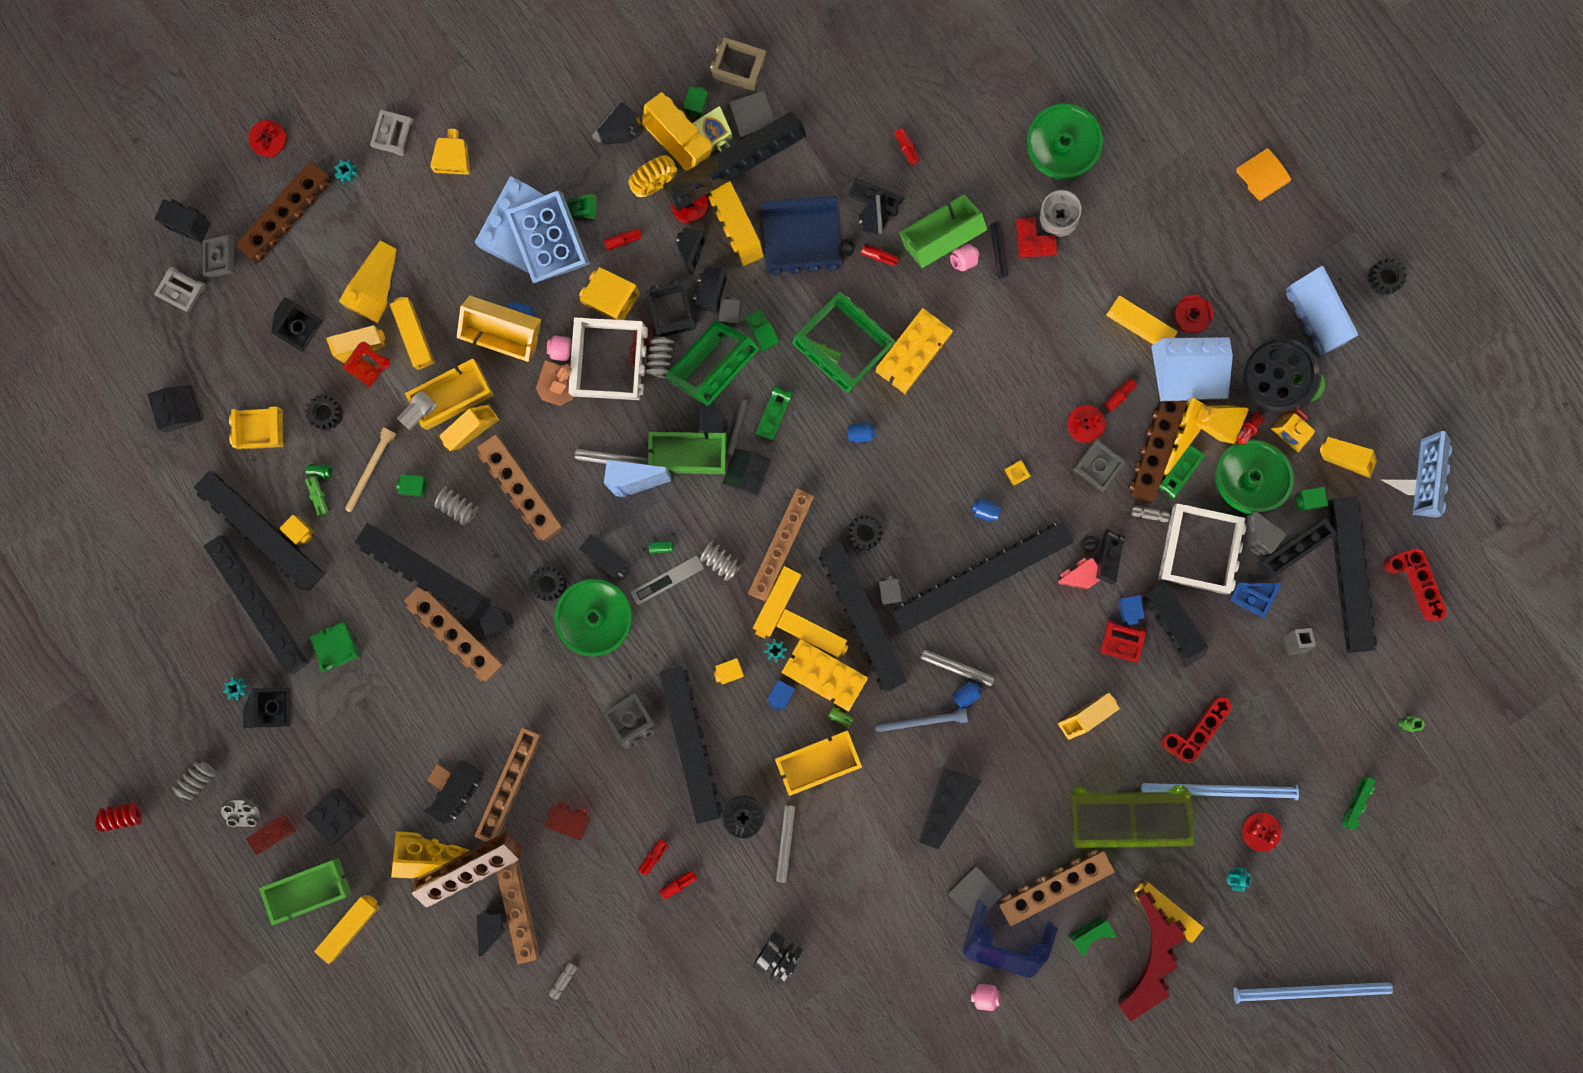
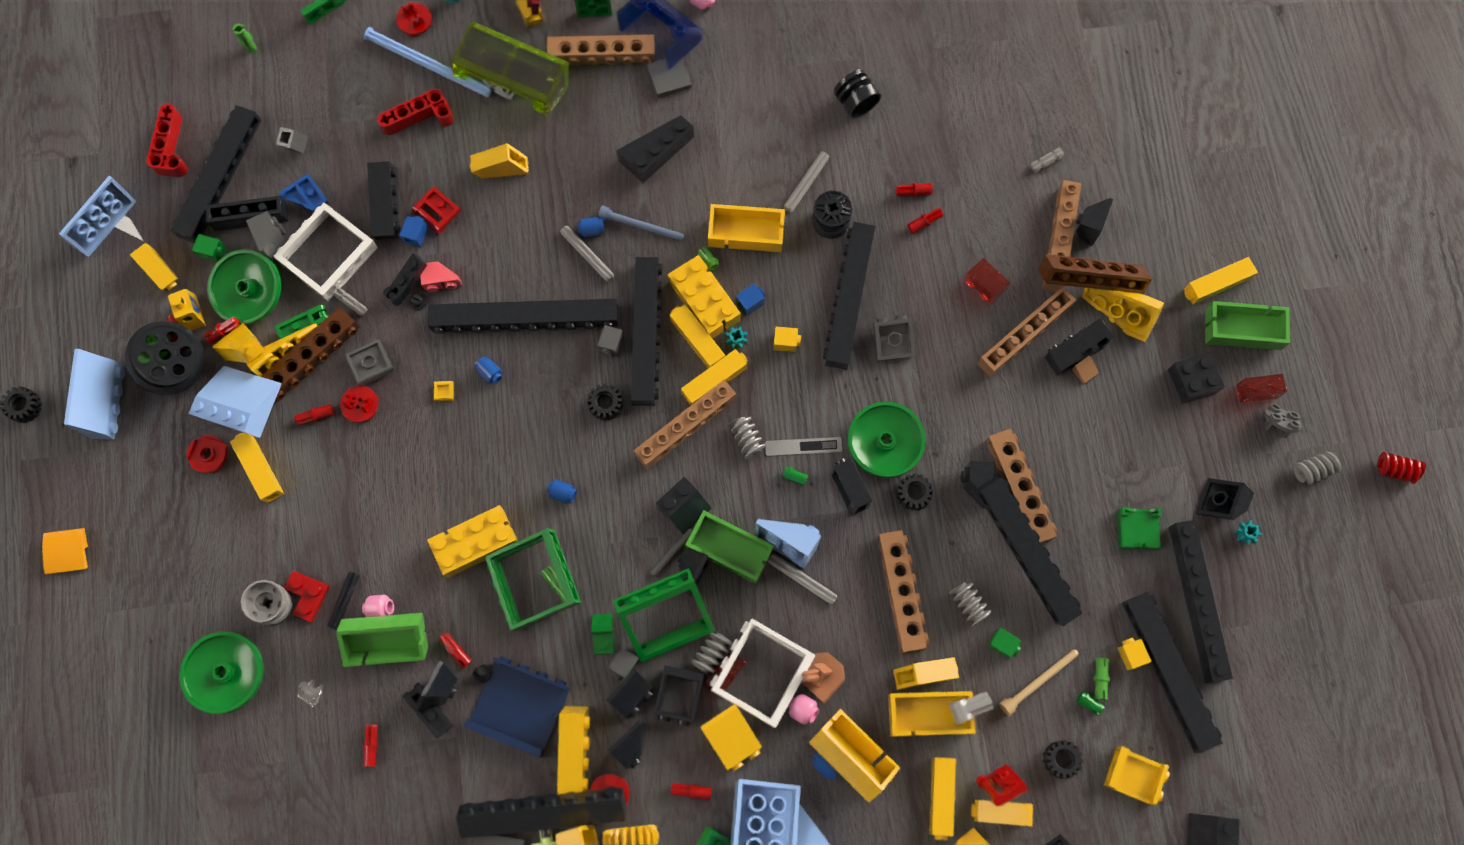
camera: 160 degrees left, 10 degrees down
green plate [755,385,793,441] -> none
none -> clear tile [297,679,323,707]

